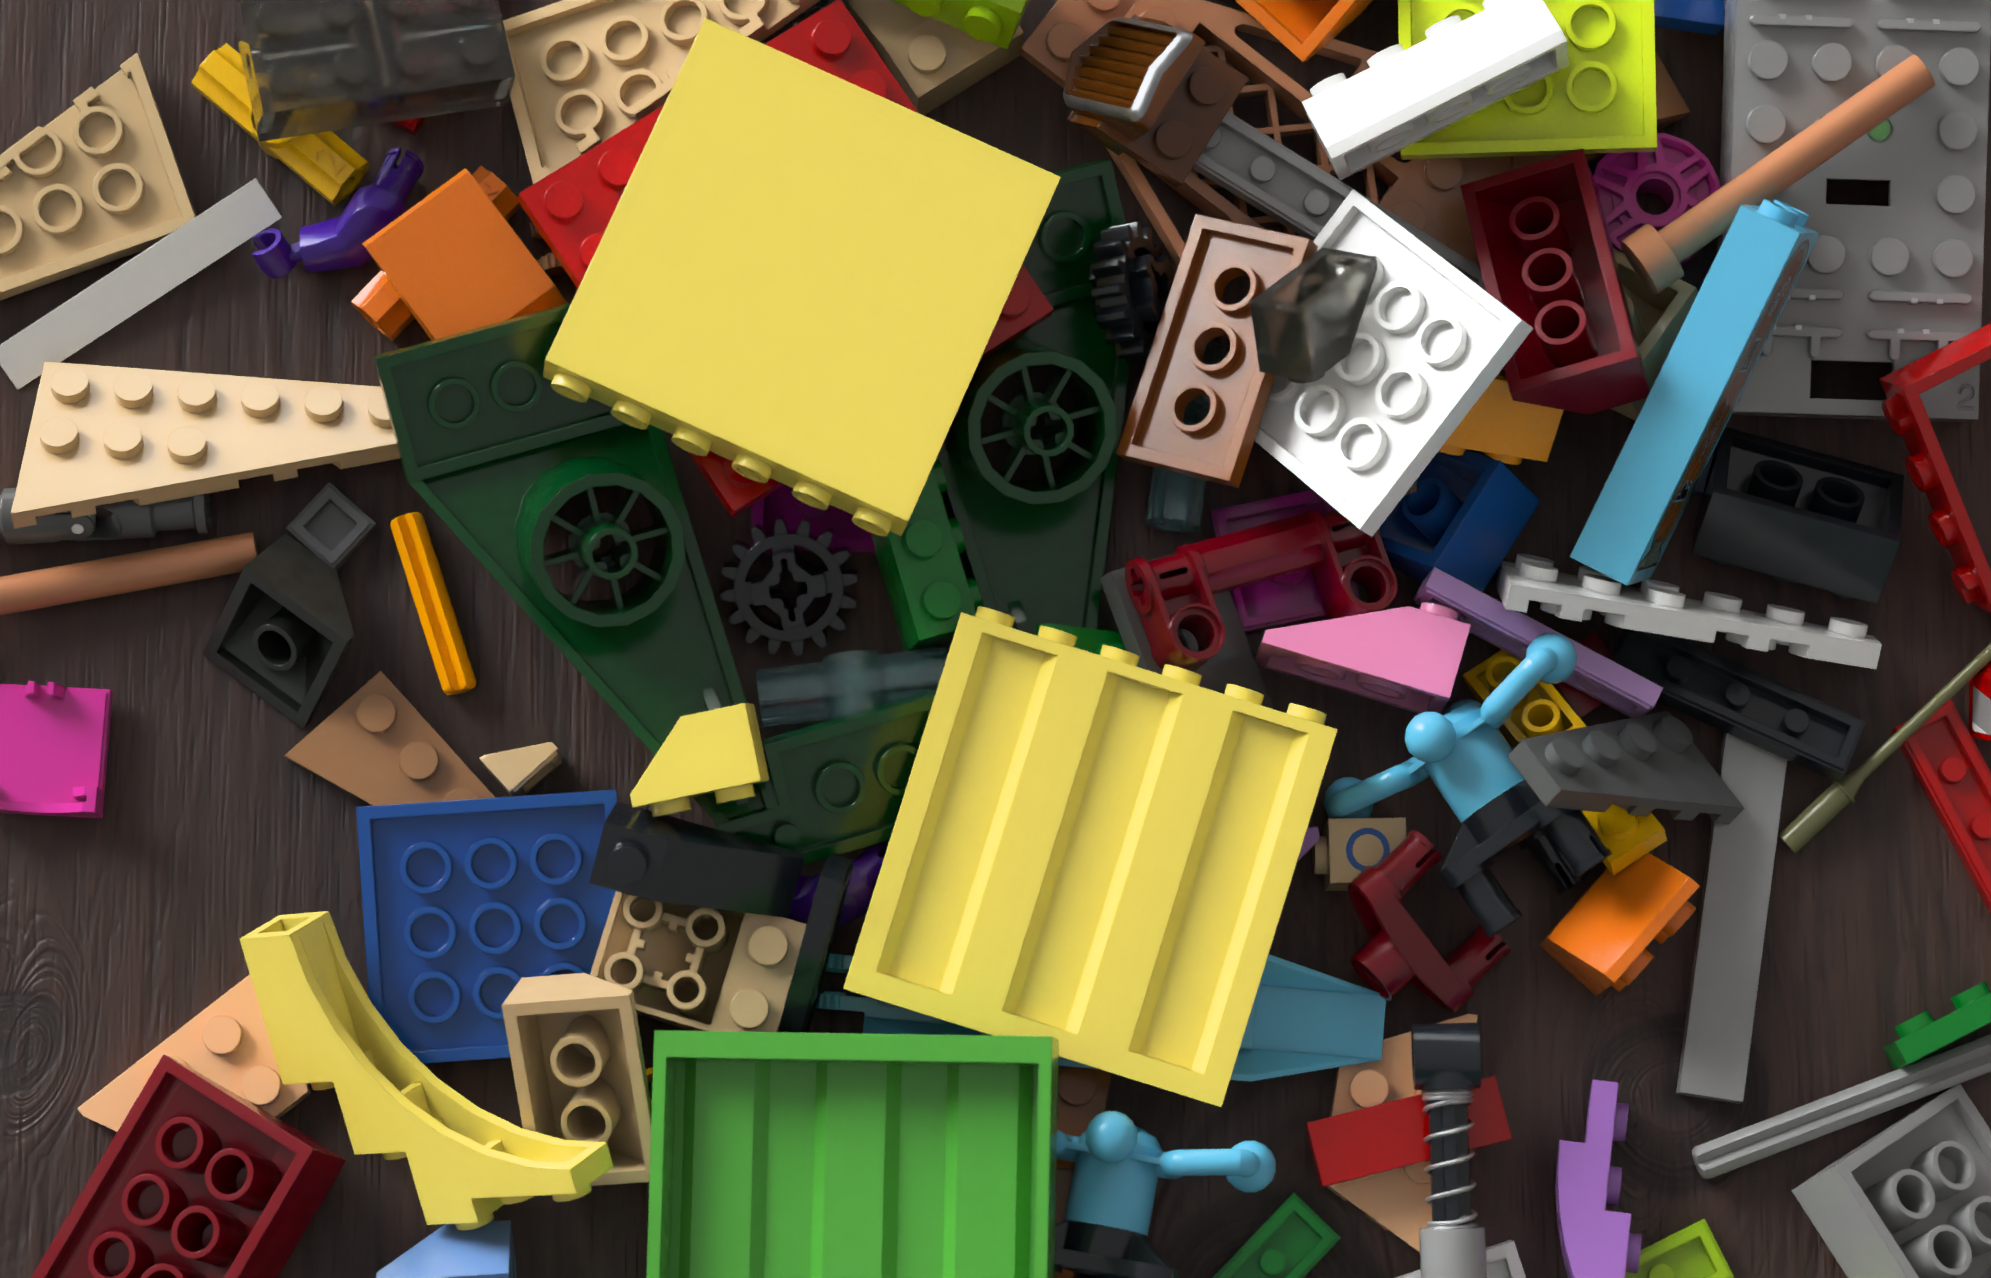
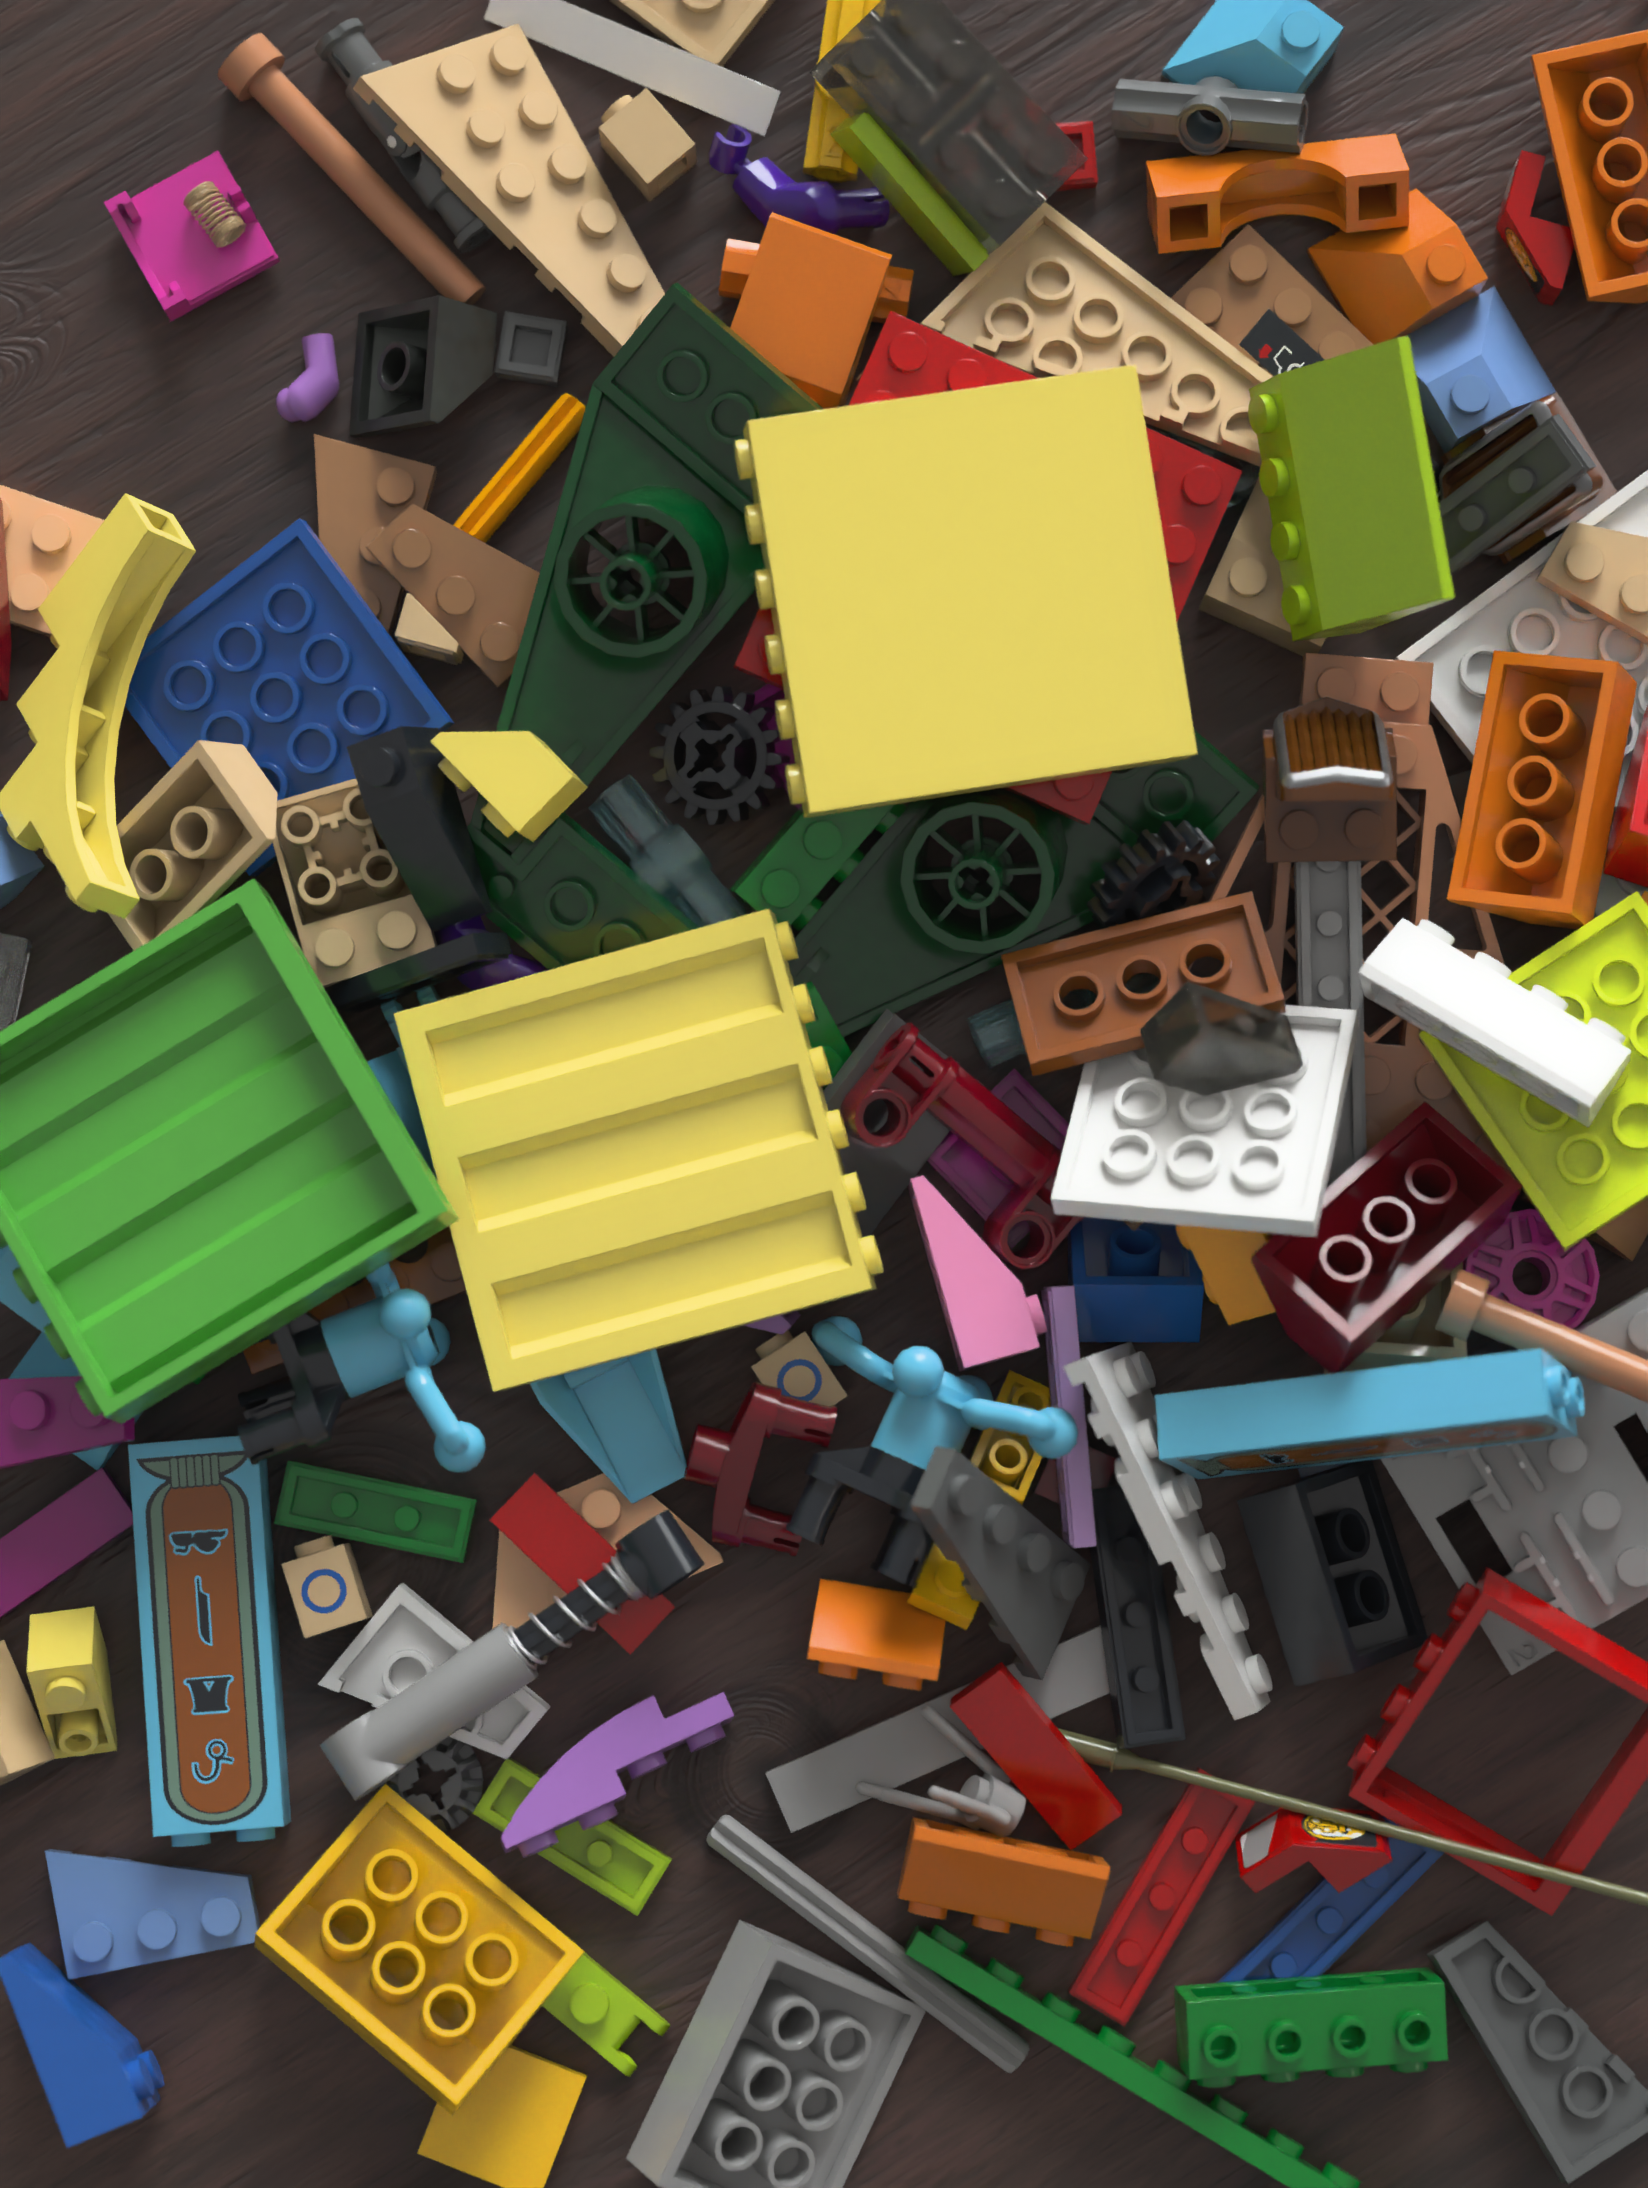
camera: 60 degrees right, 5 degrees up
none -> tan piece [183,181,246,248]
none -> medium lavender arm [276,333,339,422]
none -> medium nougat wing [365,503,540,687]
none -> tan brick [599,88,697,202]
none -> lime tile [830,112,989,276]
none -> light grey plant [855,1705,1026,1837]
none -> orange slope [897,1816,1110,1947]
none -> red tile [949,1661,1122,1850]

